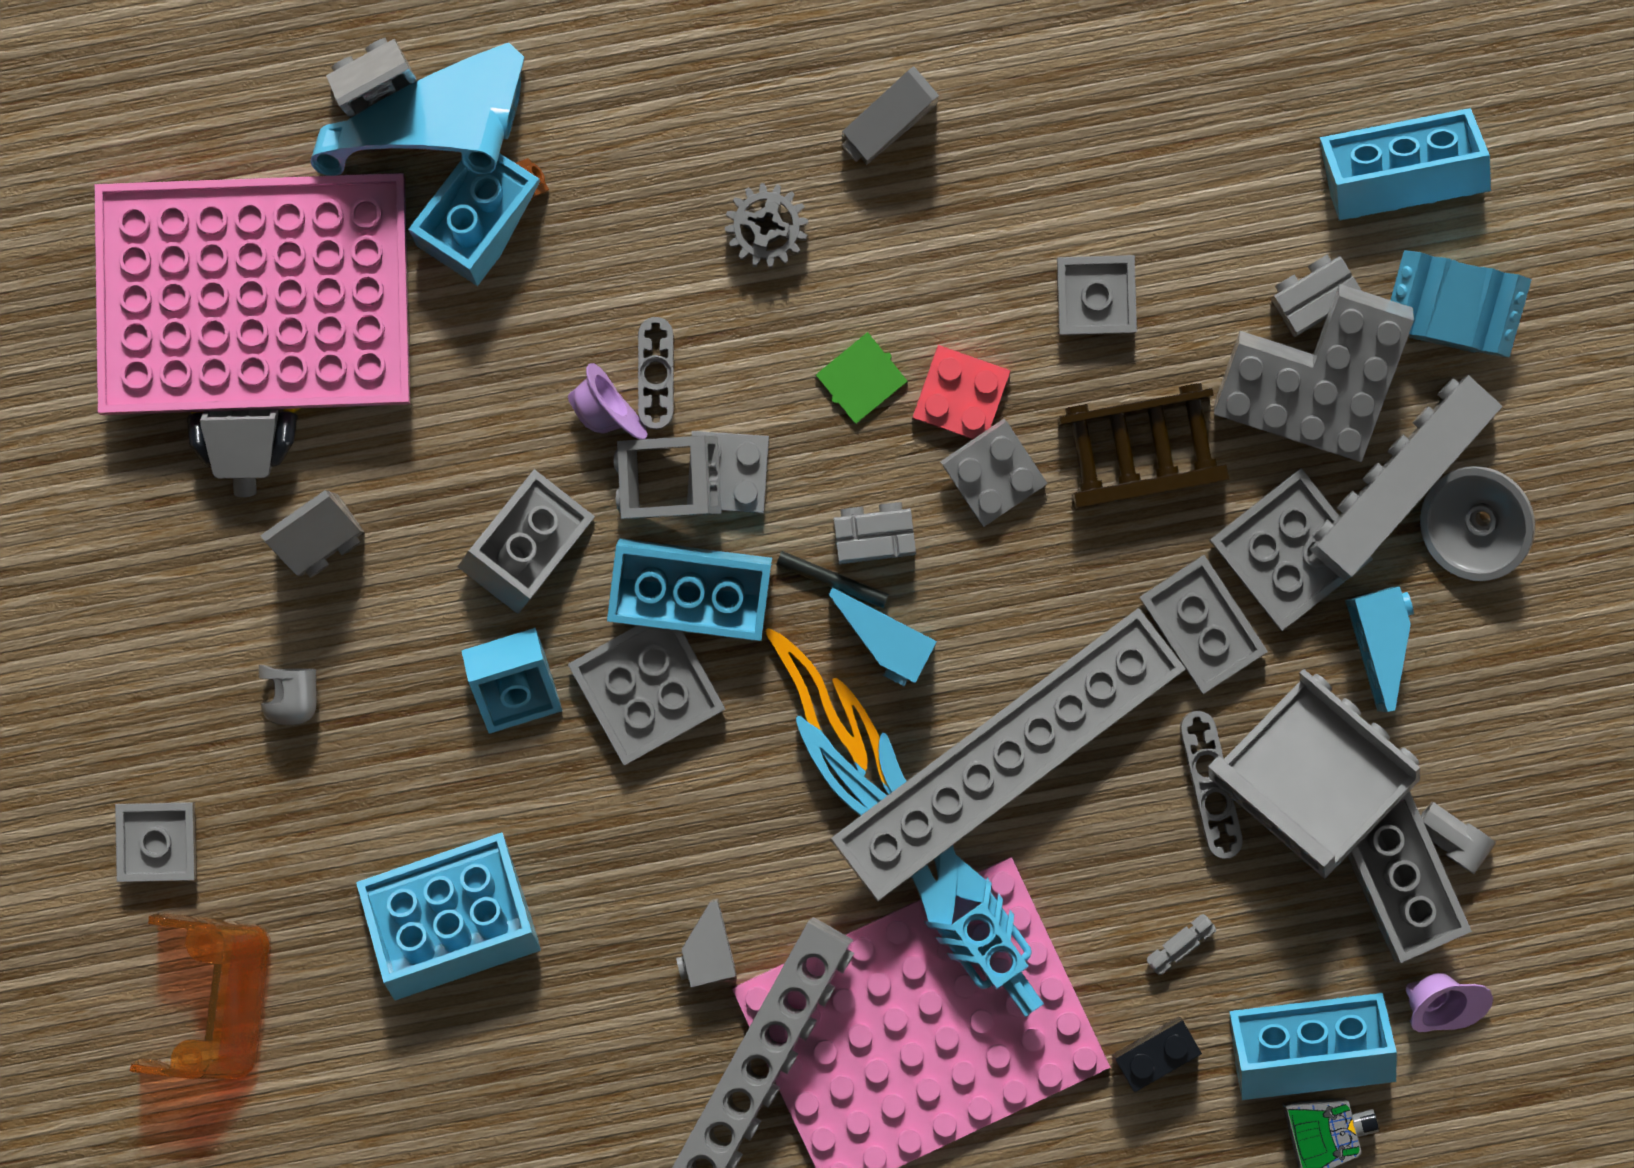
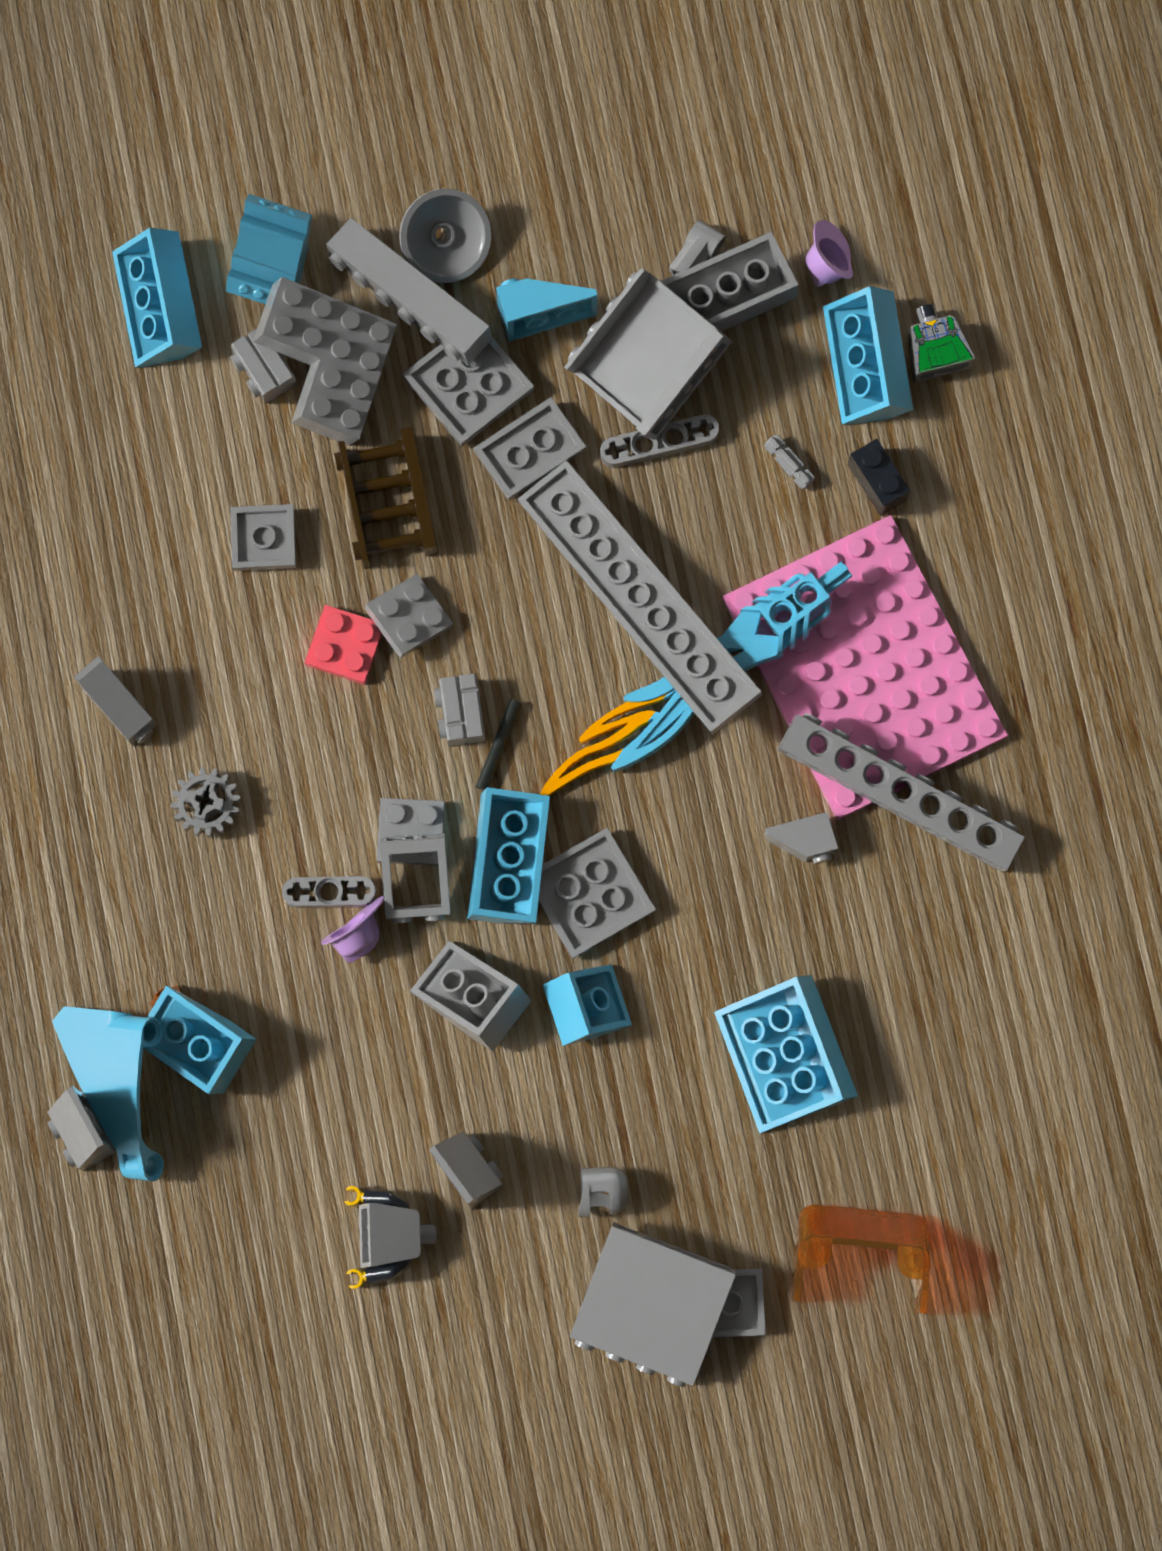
camera: 90 degrees left, 10 degrees down
bright pink plate [95,173,410,415] -> none
bright green piece [816,332,908,424] -> none
medium azure slope [829,587,937,686] -> none
none -> light grey panel [570,1222,736,1387]

